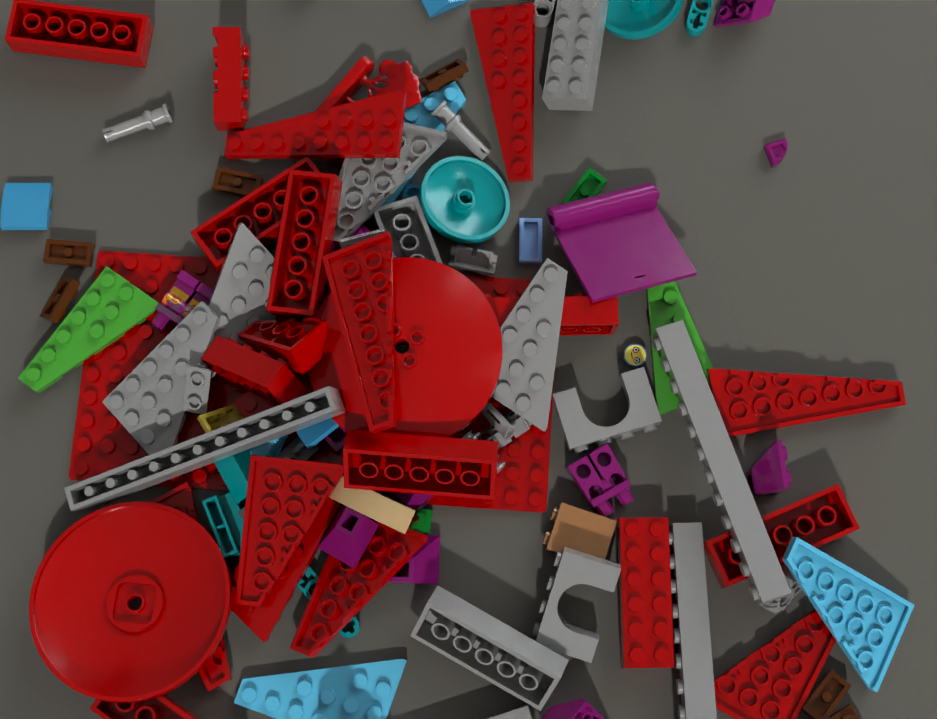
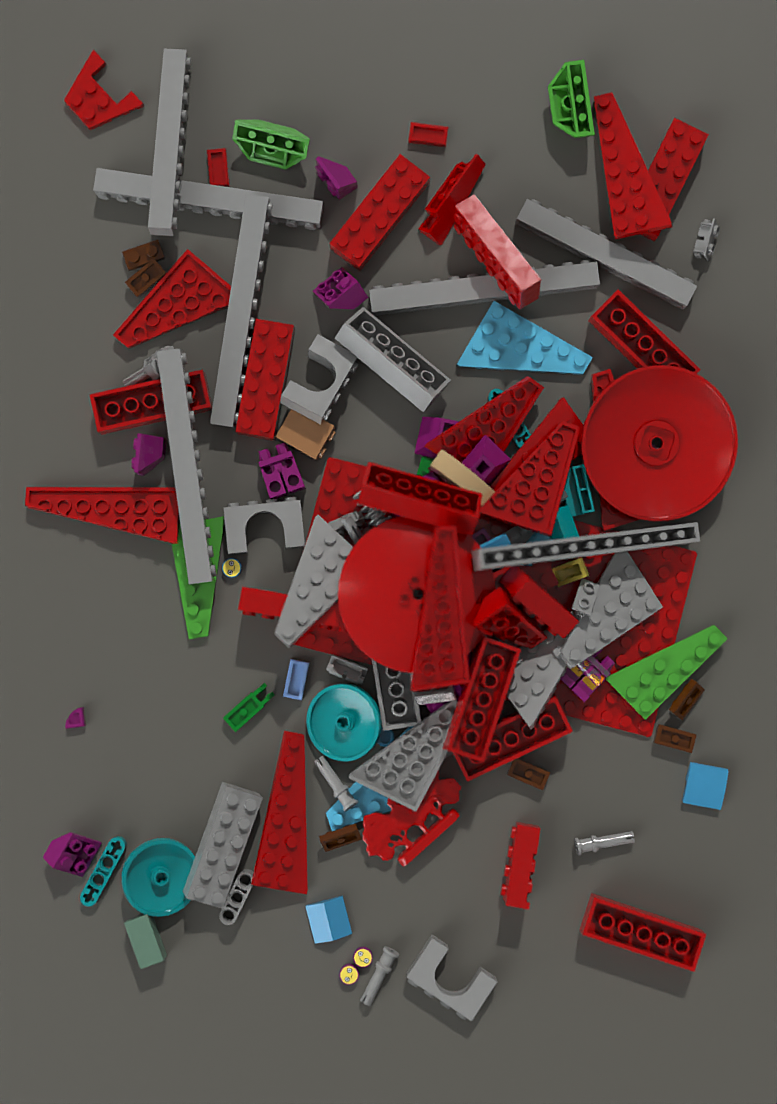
camera: 165 degrees left, 10 degrees up
red wing [224,90,407,159] -> none
magenta door [546,183,697,303] -> none
medium azure wing [782,537,915,692] -> none

